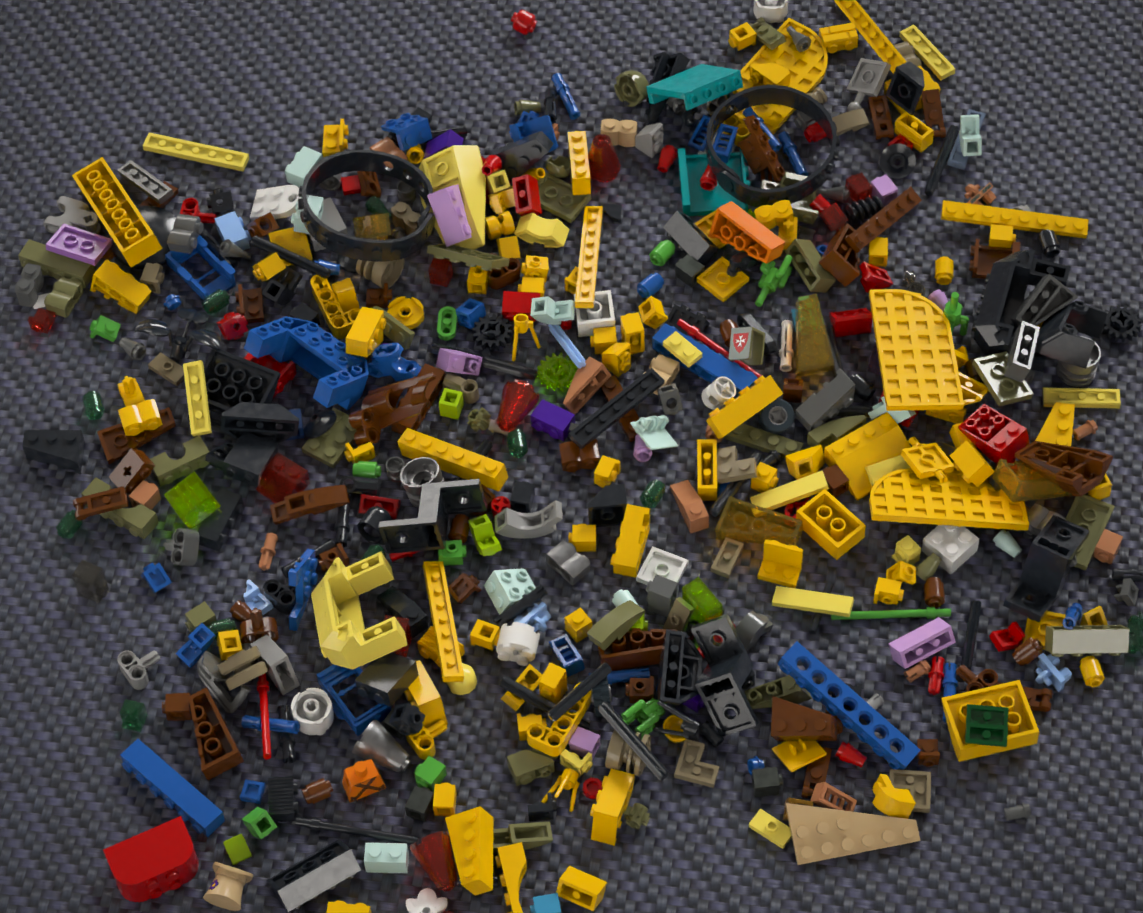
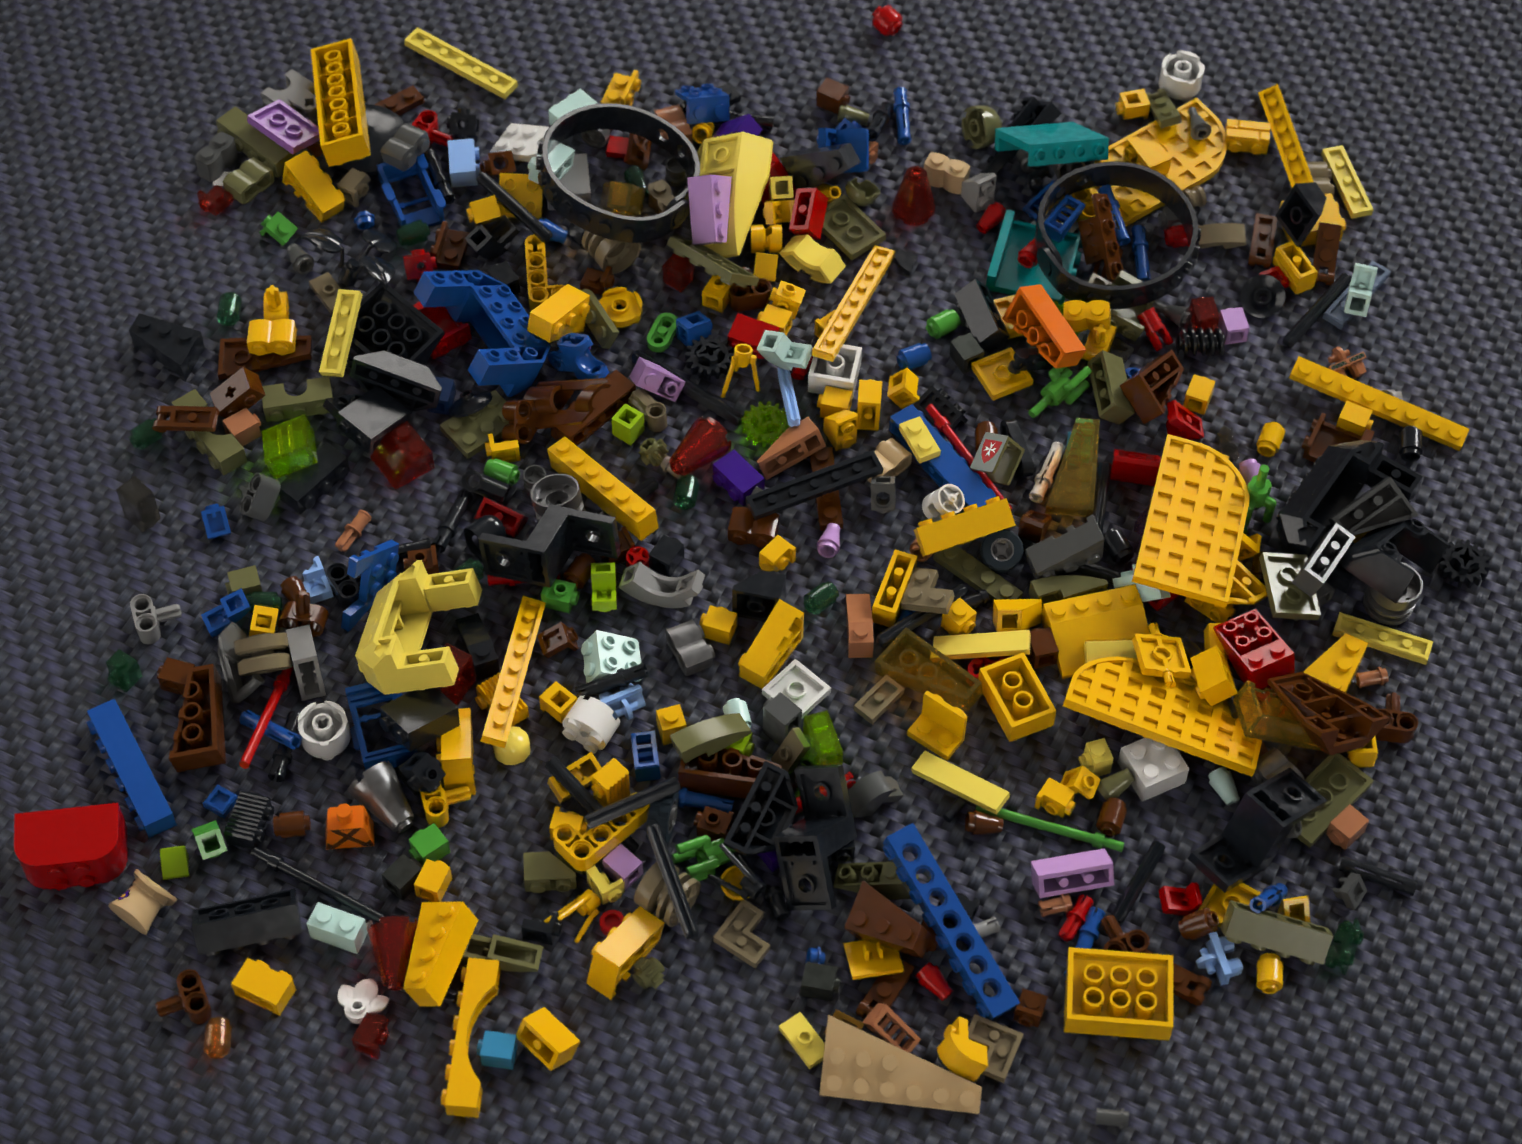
camera: 15 degrees right, 0 degrees up
dark grey plate [117,160,174,205] -> none
dark grey cone [219,239,252,260] -> none
reddish brown slope [270,485,349,525] -> none
yellow beam [332,278,360,312] -> none
red cone [482,155,502,176] -> none
yellow arch [568,131,591,195] -> none
light aqua hinge [630,415,678,450] -> none
clear red brick [819,202,848,232] -> none
reddish brown plate [845,186,922,253] -> none
light grey plate [847,58,891,112] -> none
dark green slope [965,704,1009,747] -> none
none -> reddish brown brick [816,78,850,115]
none -> reddish brown cone [965,810,1003,835]
none -> reddish brown beam [1375,692,1419,743]

